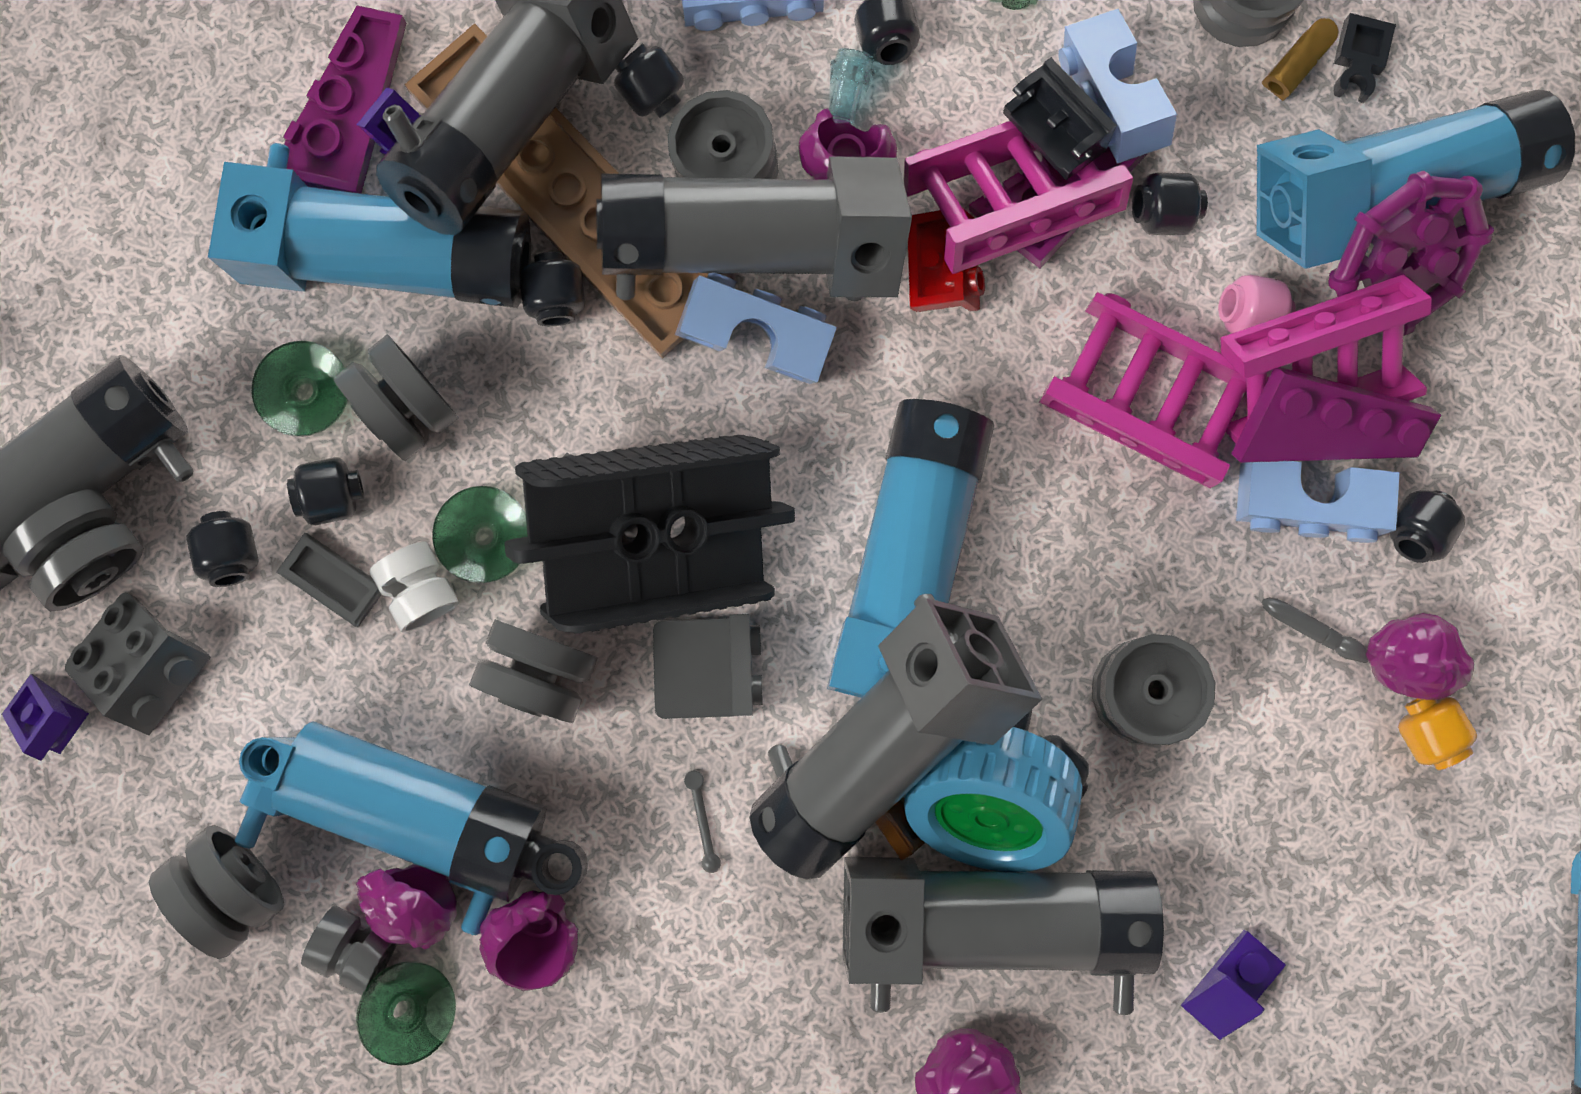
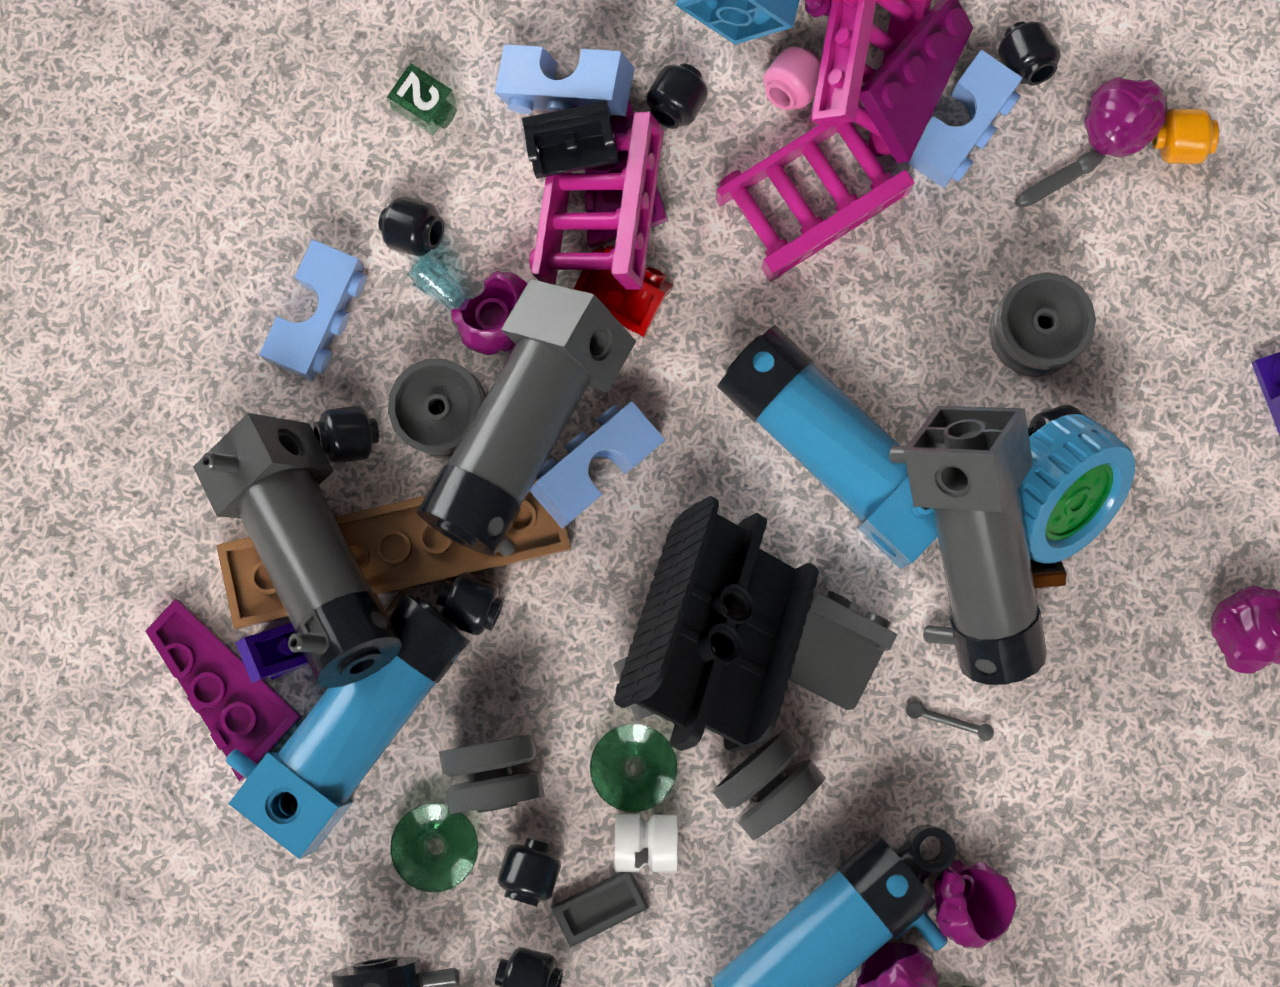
camera: 55 degrees left, 0 degrees up
dark grey piece [842,857,1164,1015] -> none

